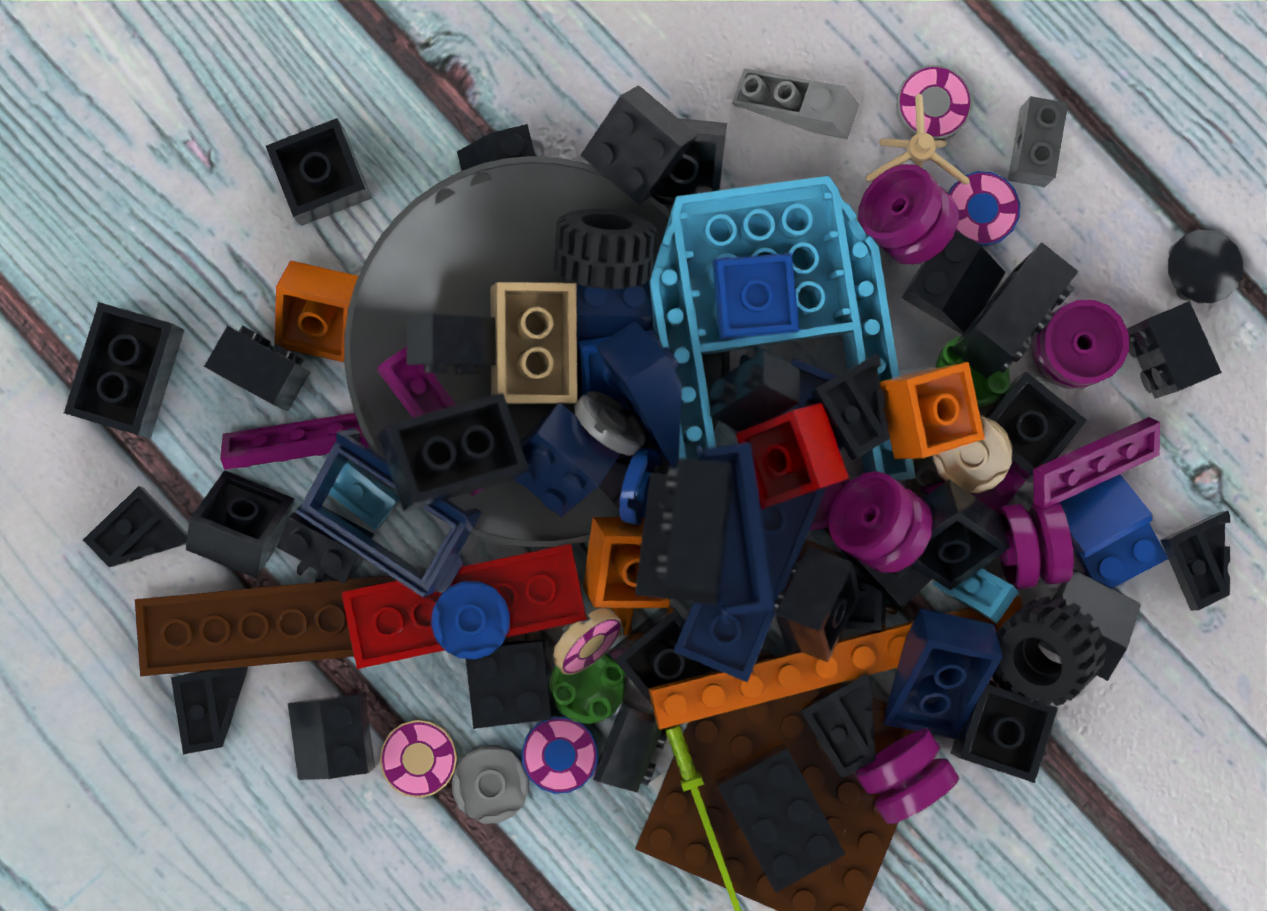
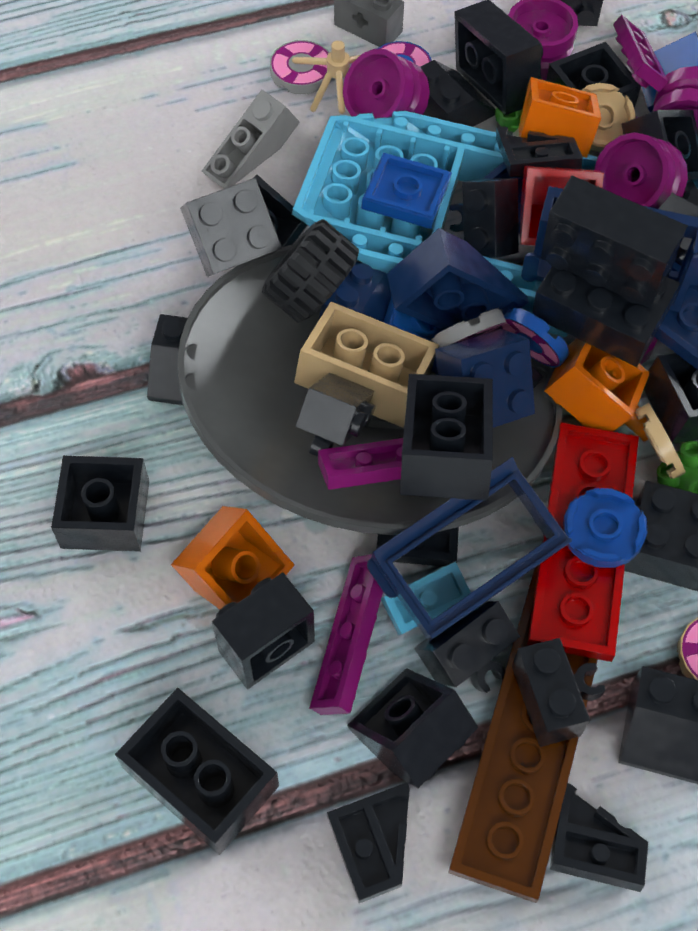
camera: 65 degrees left, 25 degrees down
none -> black brick [512,638,606,747]

